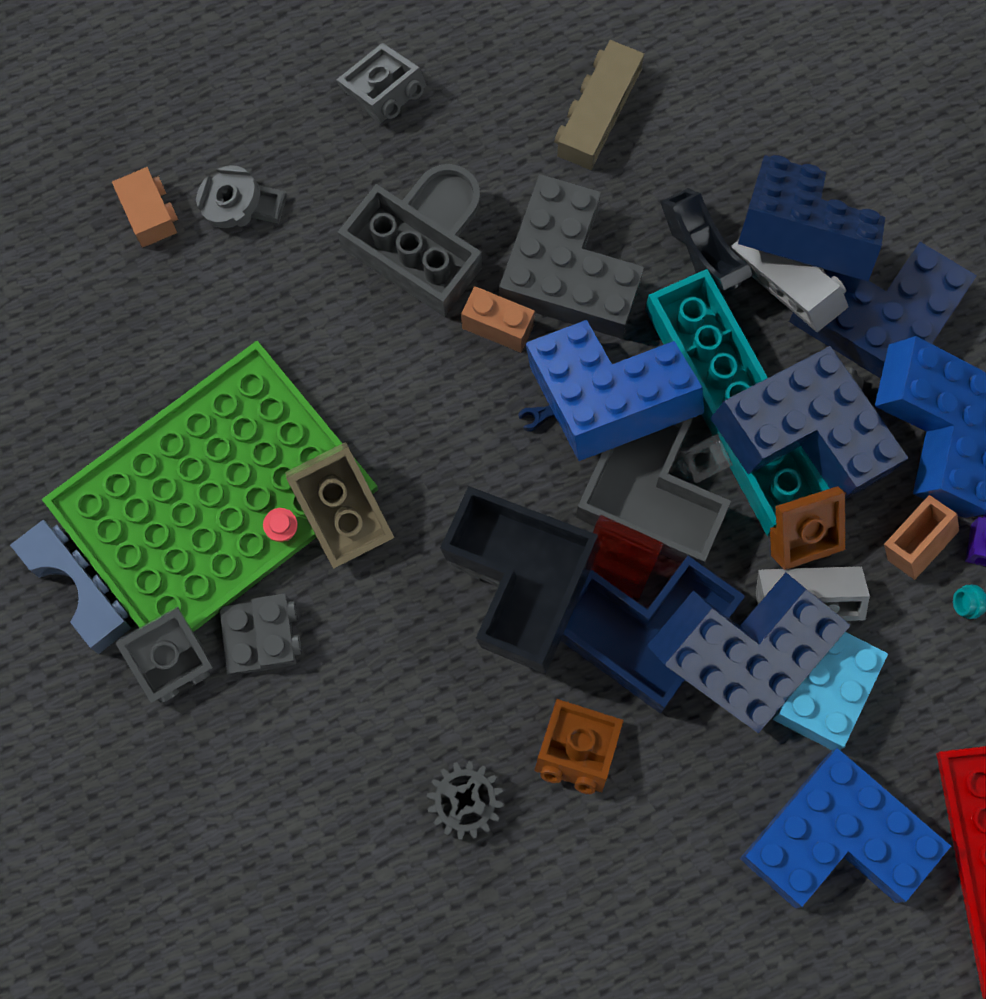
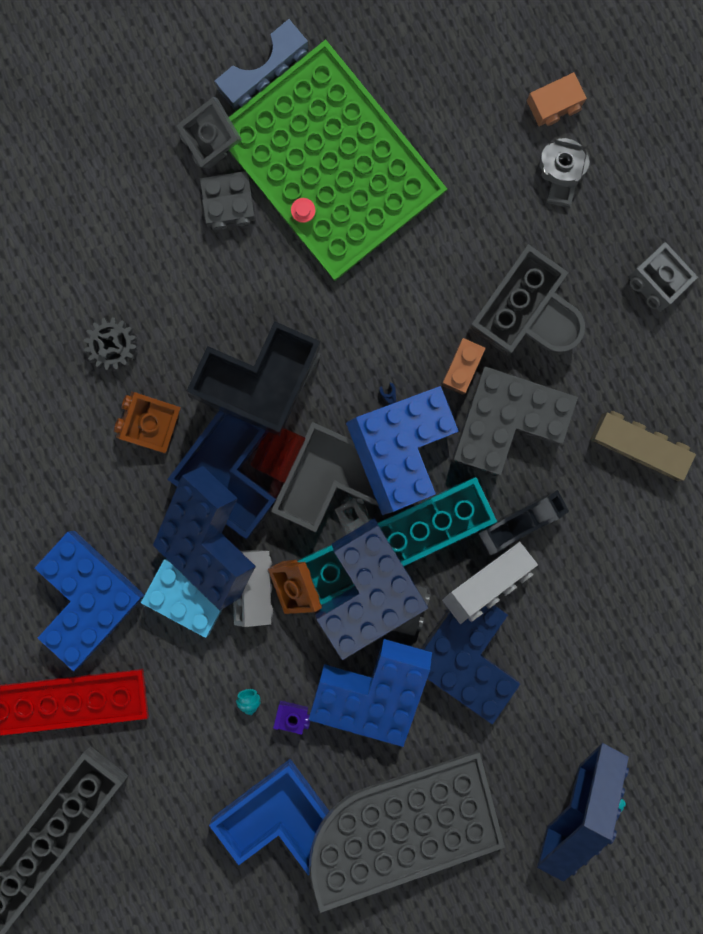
camera: 85 degrees right, 15 degrees up
dark tan slope [285,442,394,569] -> none
dark blue piece [738,155,885,281] -> none
nougat brick [884,495,959,580] -> none

